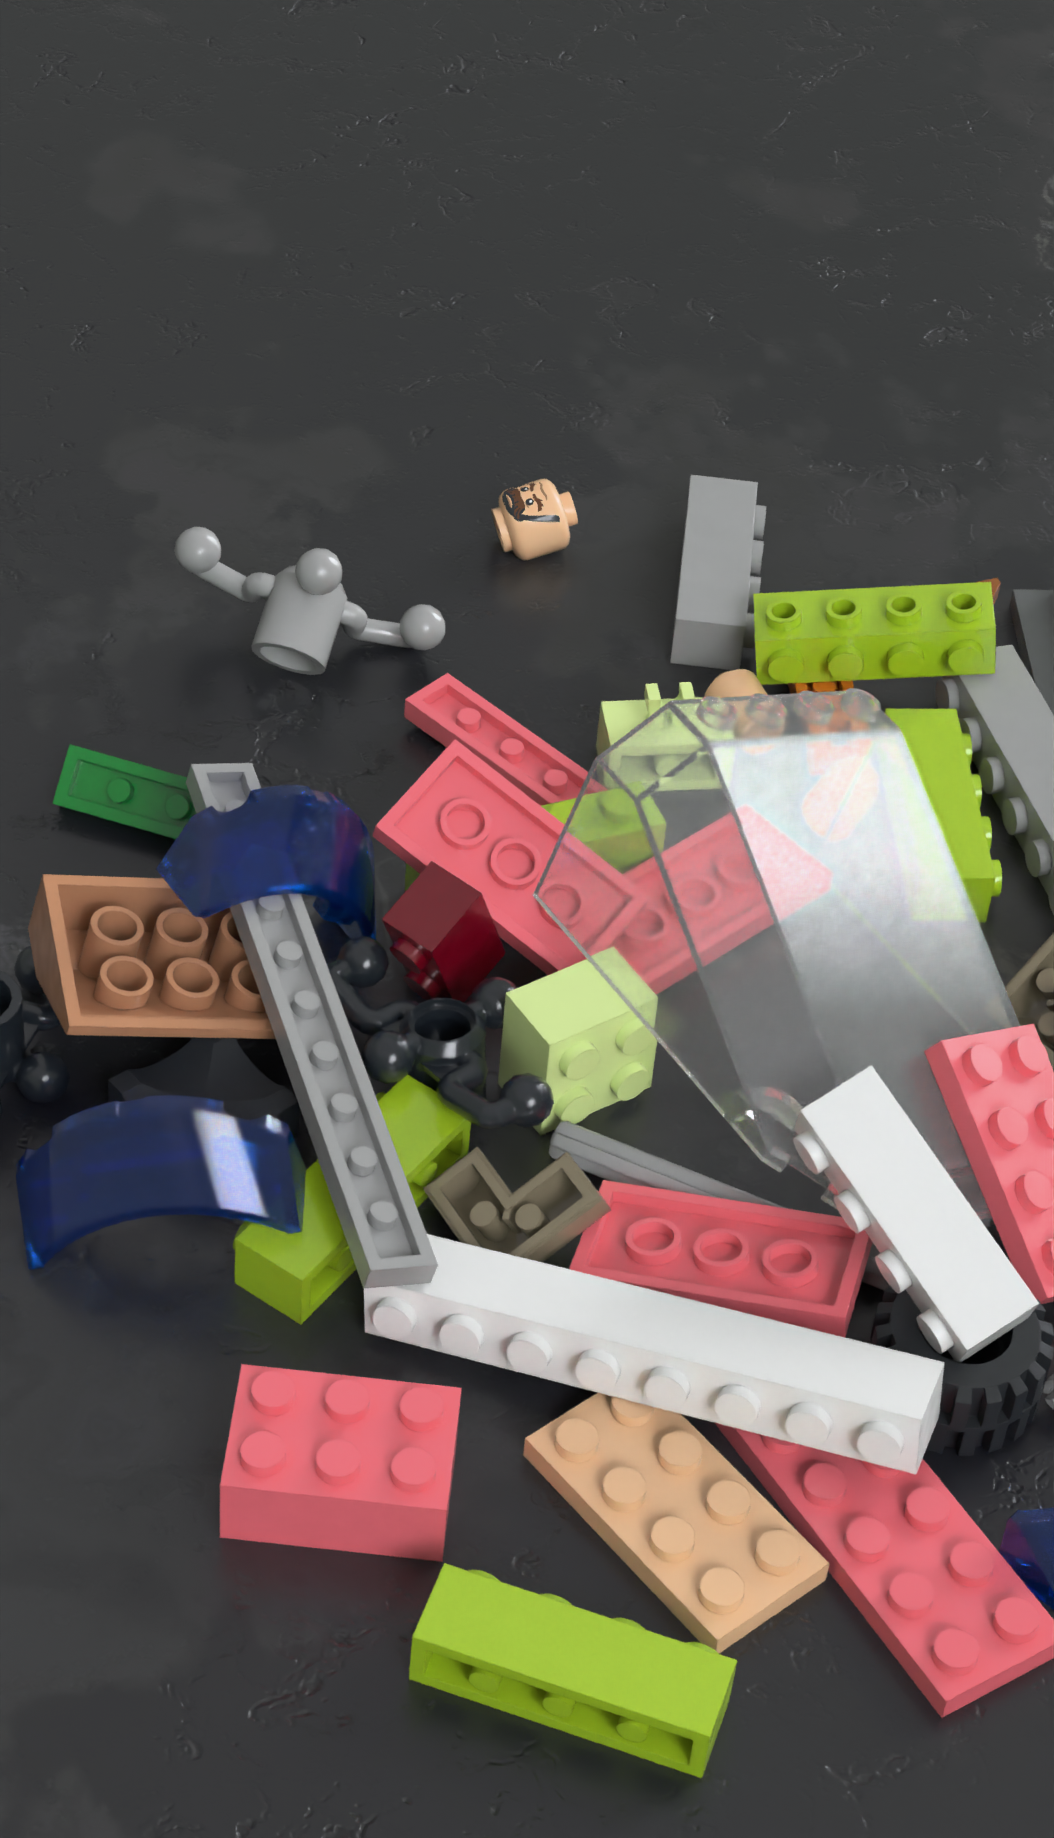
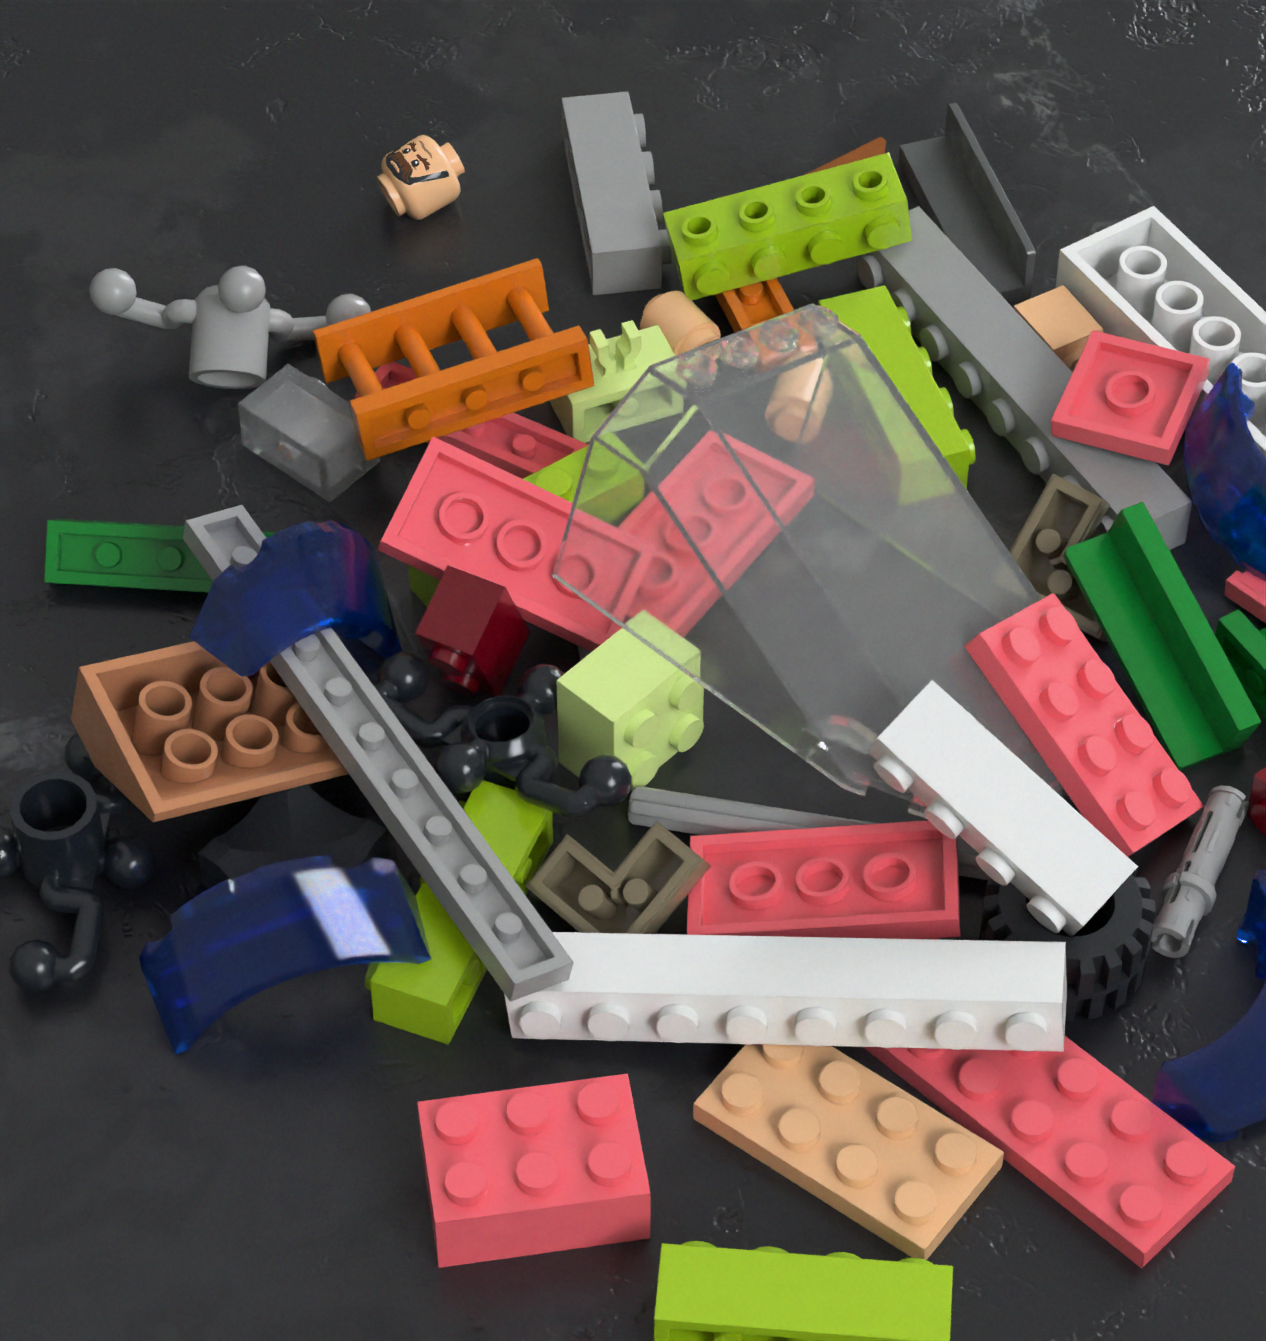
camera: 10 degrees left, 5 degrees up
none -> clear brick [238,364,380,502]
none -> orange fence [313,258,595,461]

